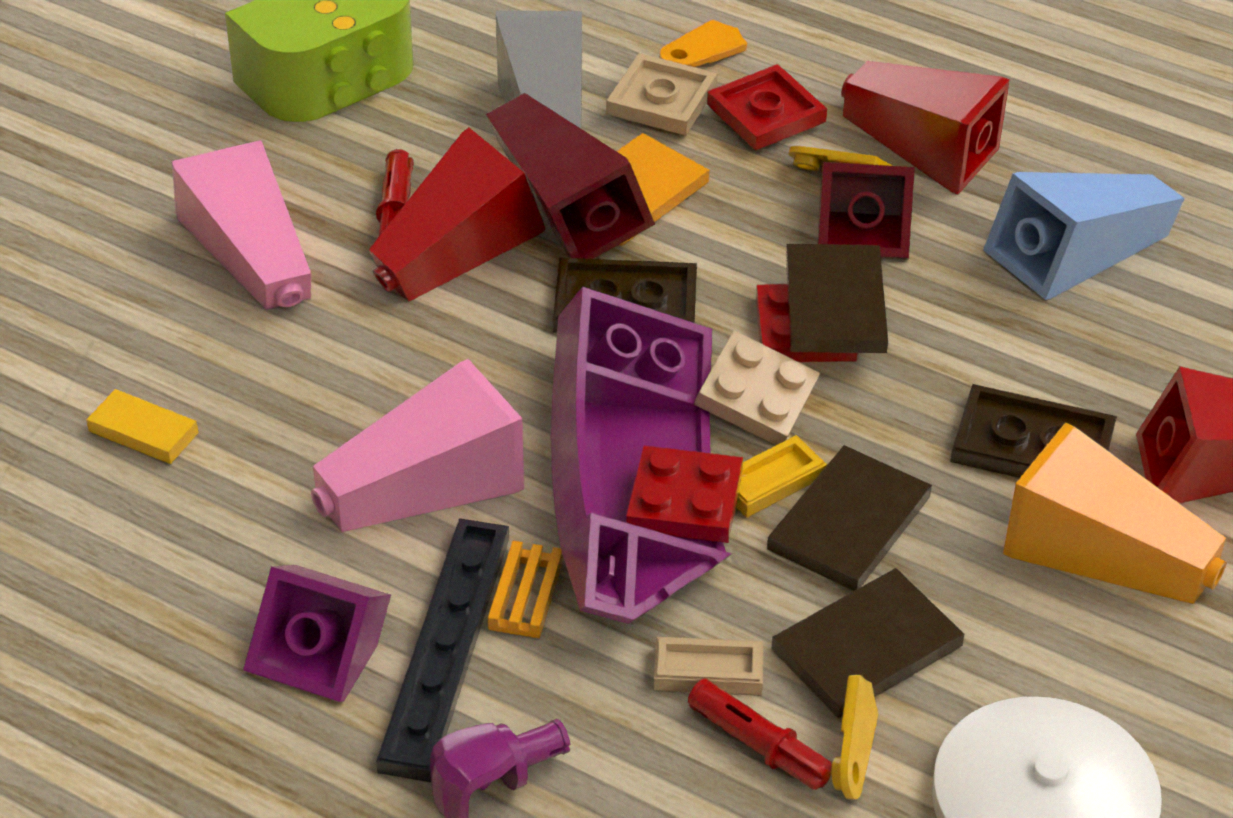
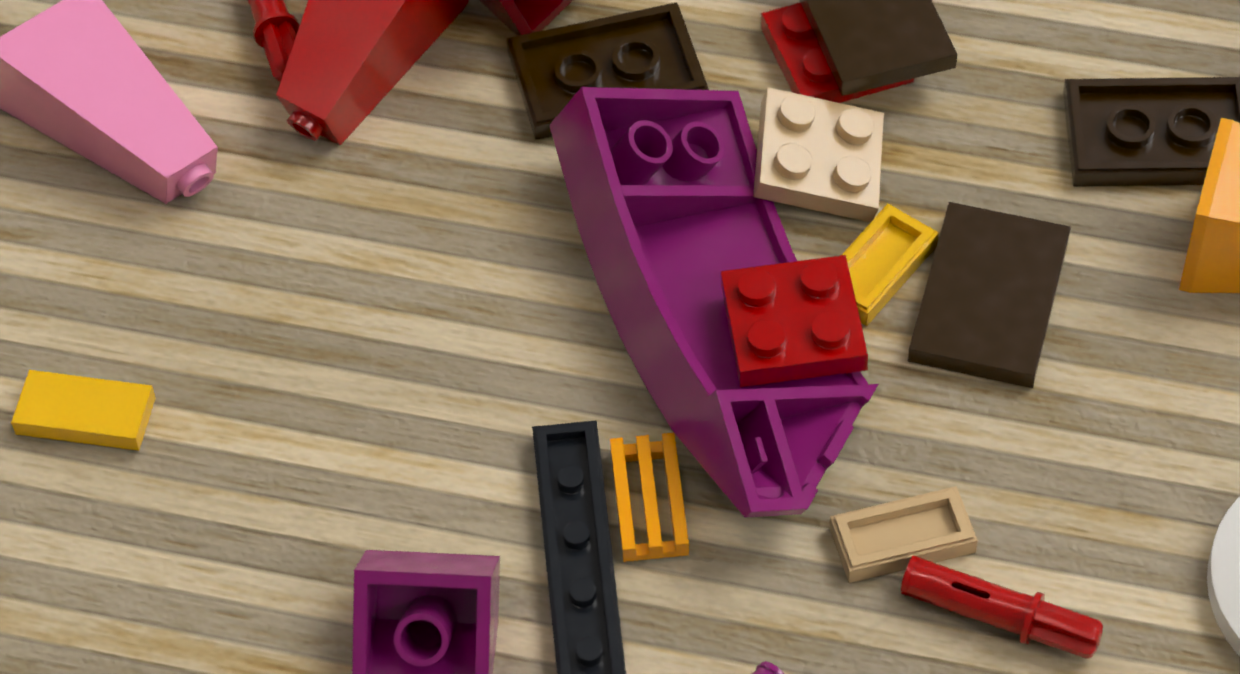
camera: 15 degrees left, 10 degrees up
bright pink slope [311,359,524,532] -> none
dark brown tile [771,568,965,718] -> none
yellow piece [832,675,879,799] -> none

